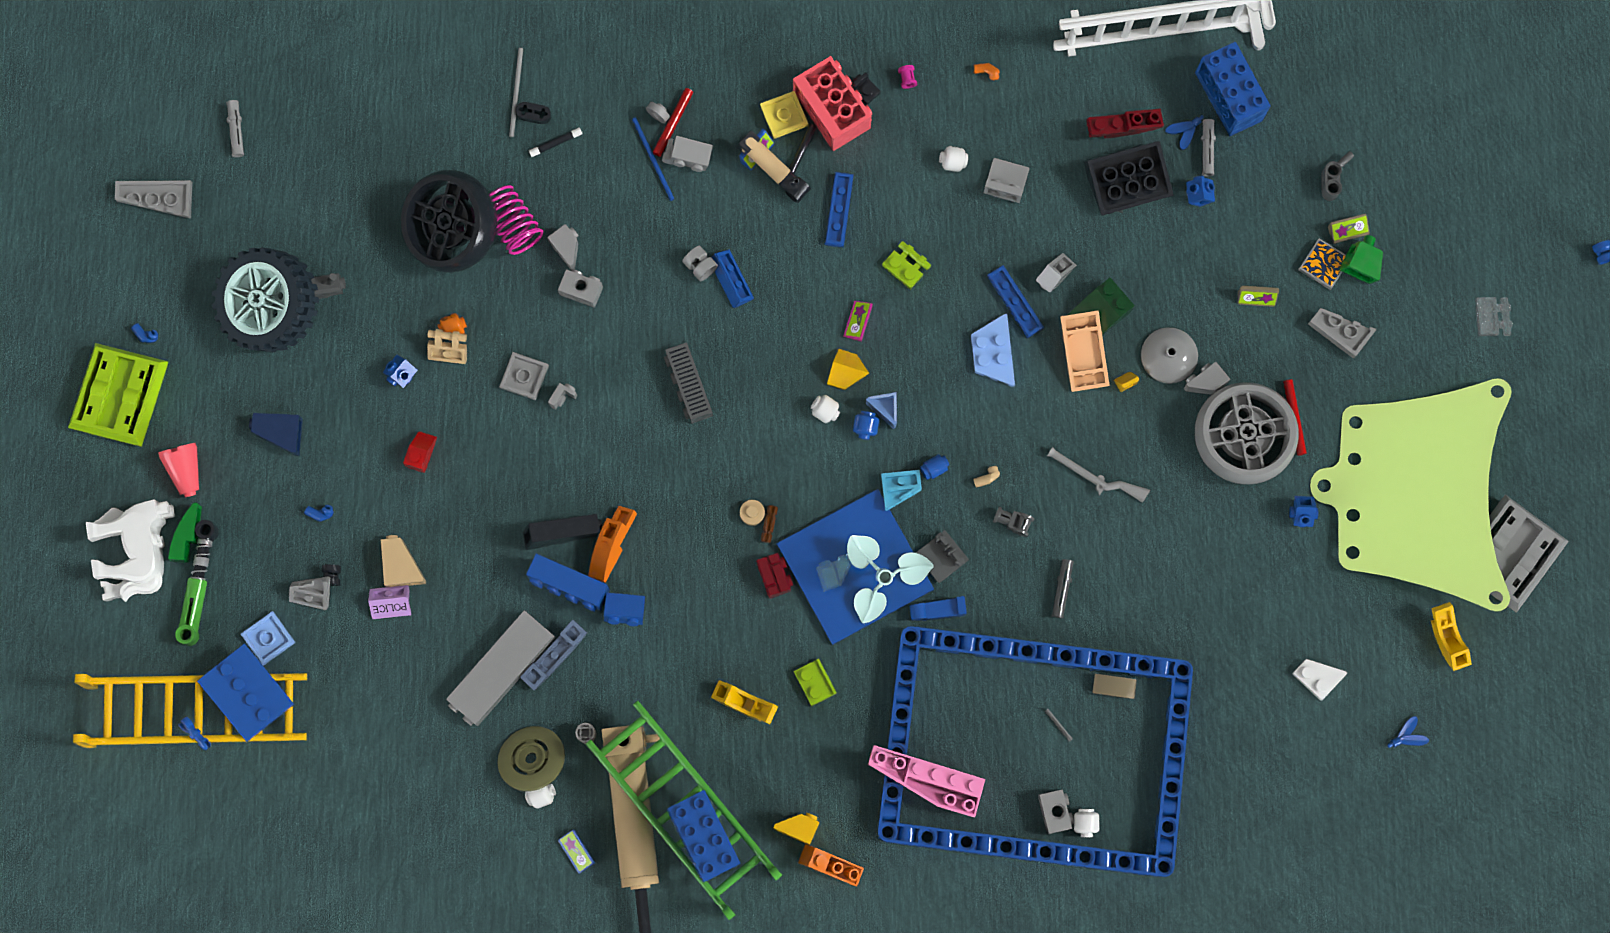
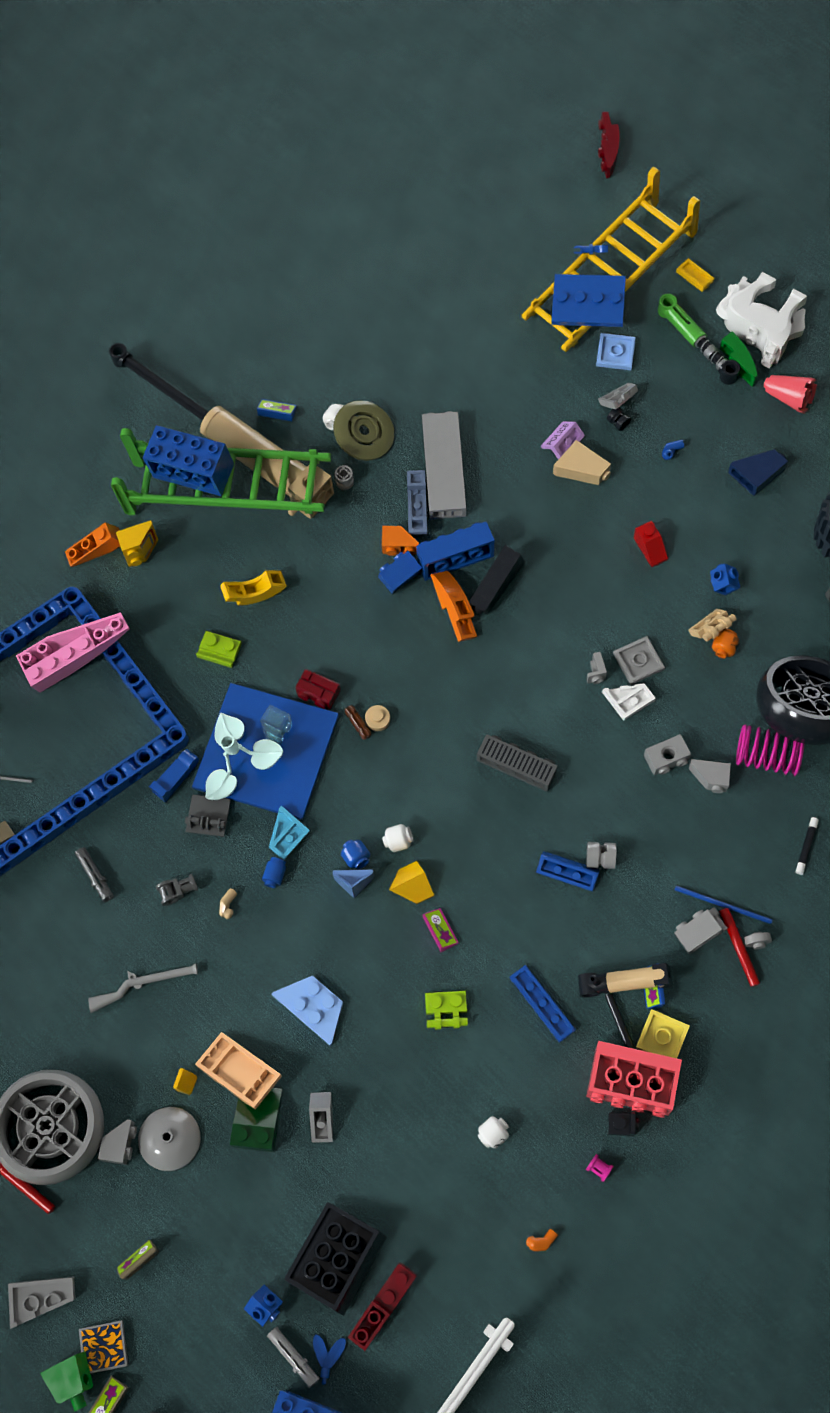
camera: 140 degrees right, 10 degrees down
light grey bracket [984,158,1029,203] -> none
blue tile [987,265,1044,339] -> none
none -> orange slope [382,526,419,556]
none -> dark red slope [598,112,620,179]
none -> white wing [602,683,656,721]
none -> yellow plate [676,258,715,292]

